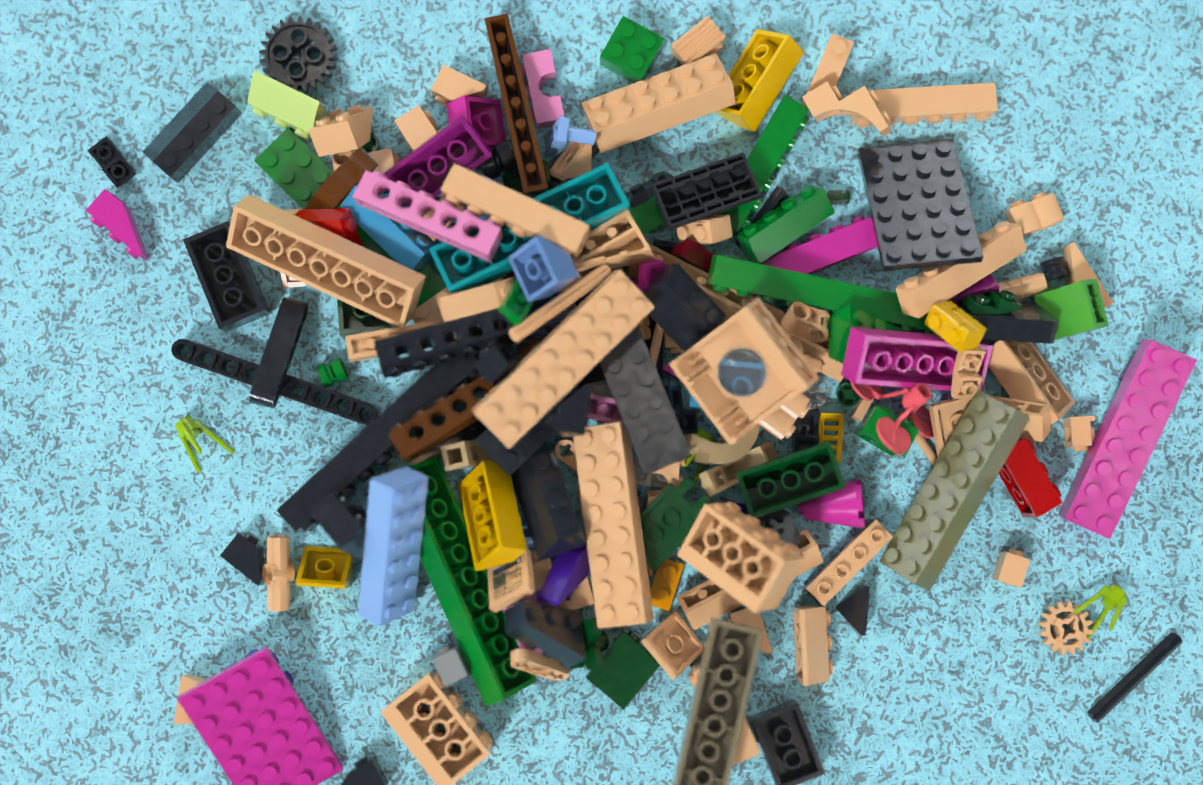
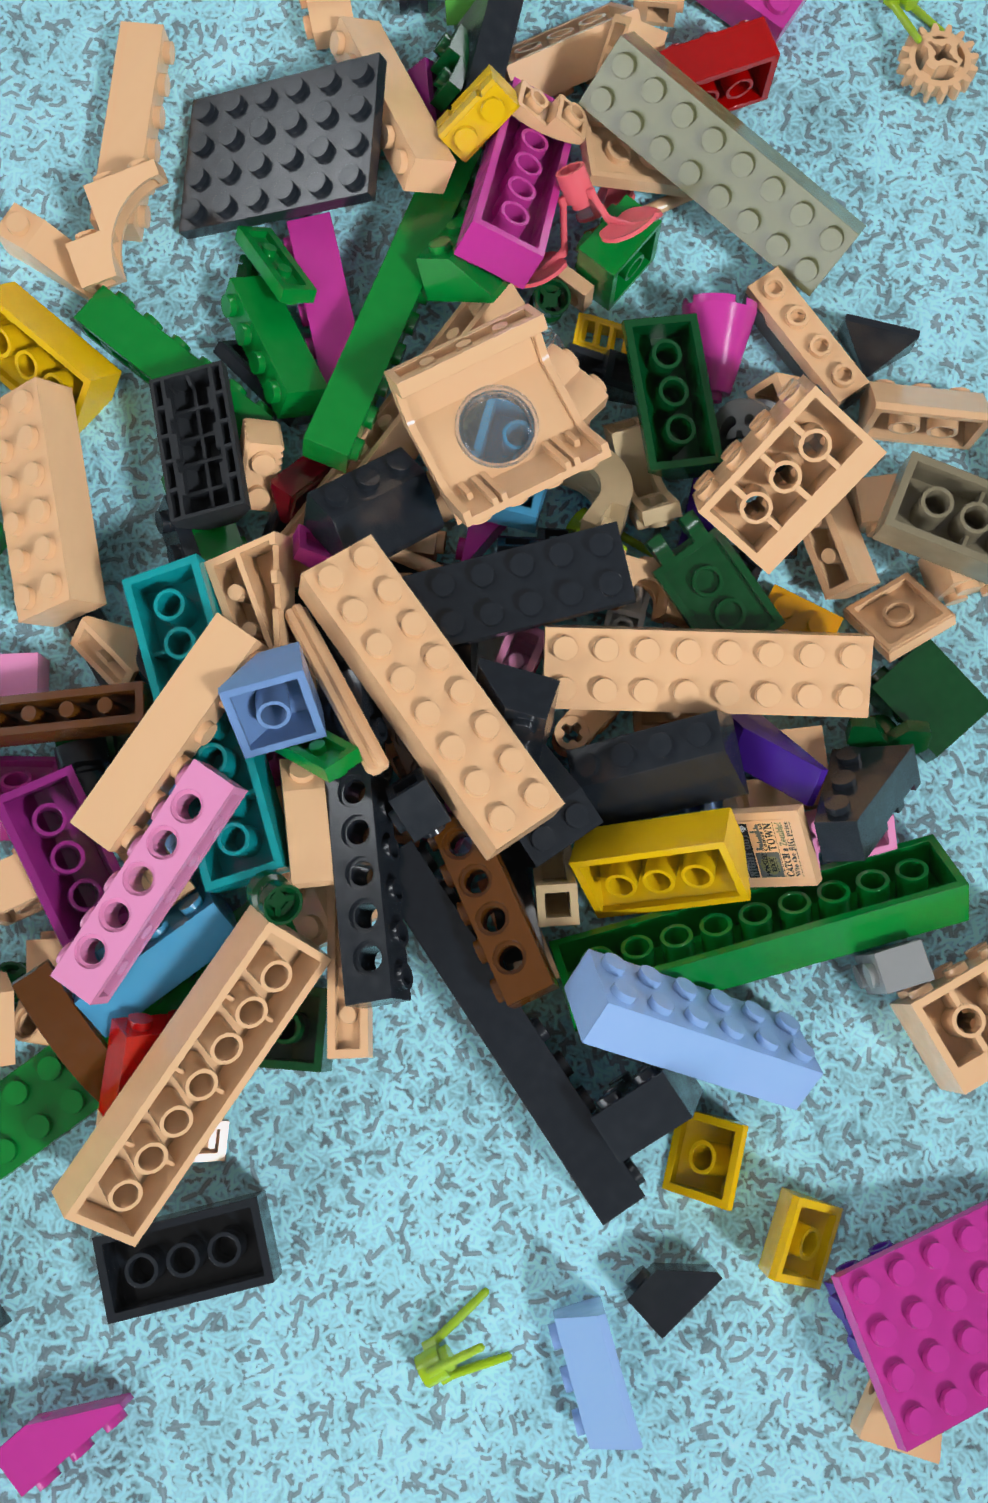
camera: 75 degrees left, 5 degrees down
black beam [171,339,380,426] -> none
black beam [249,297,309,409] -> none
light nougat piece [262,535,295,612] -> none
green wheel [317,357,349,388] -> none
light nougat beam [511,649,569,681] -> none
light blue piece [545,116,596,157] -> none
light nougat piece [781,302,830,342] -> none
light nougat brick [992,548,1030,588] -> none
light nougat axle [998,272,1047,300] -> none
none -> green plate [235,226,317,305]
none -> dark green wheel [246,870,303,925]
none -> light blue slope [548,1296,643,1450]
none -> yellow slope [758,1187,843,1290]

